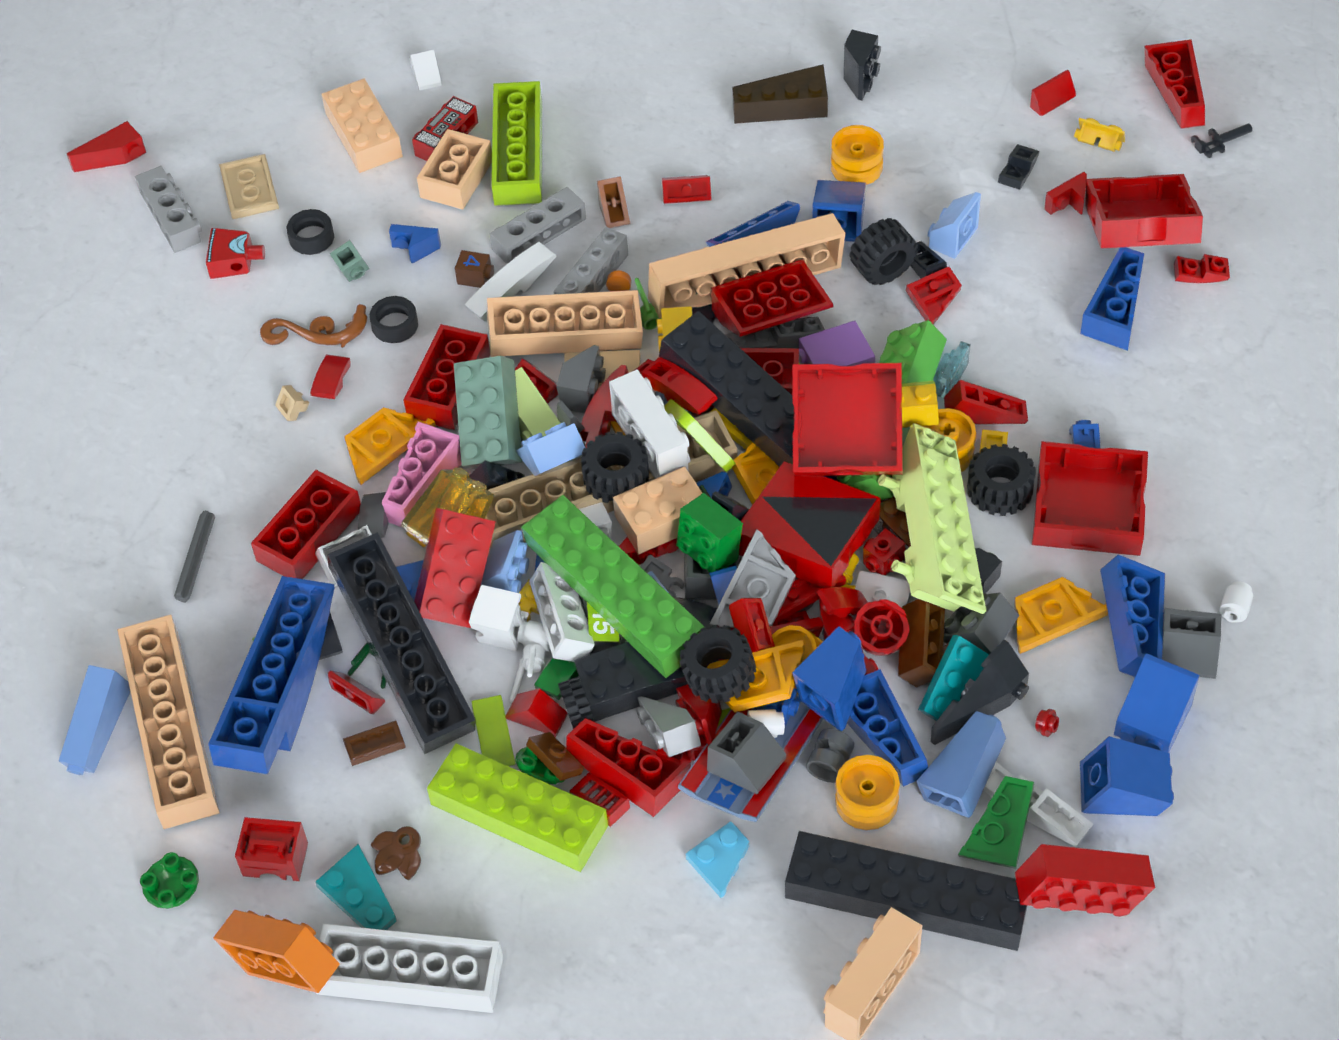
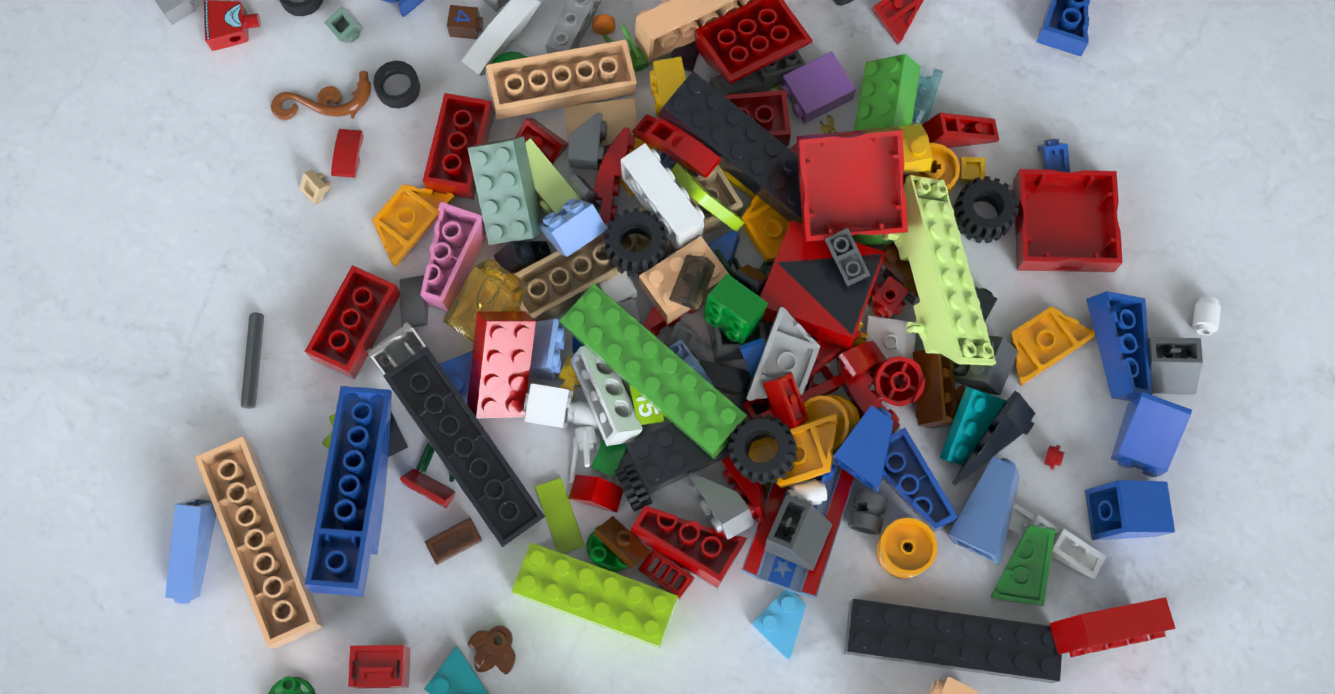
camera: 10 degrees left, 20 degrees up
none -> clear smoke slope [669,255,715,310]
none -> dark grey slope [825,228,871,286]

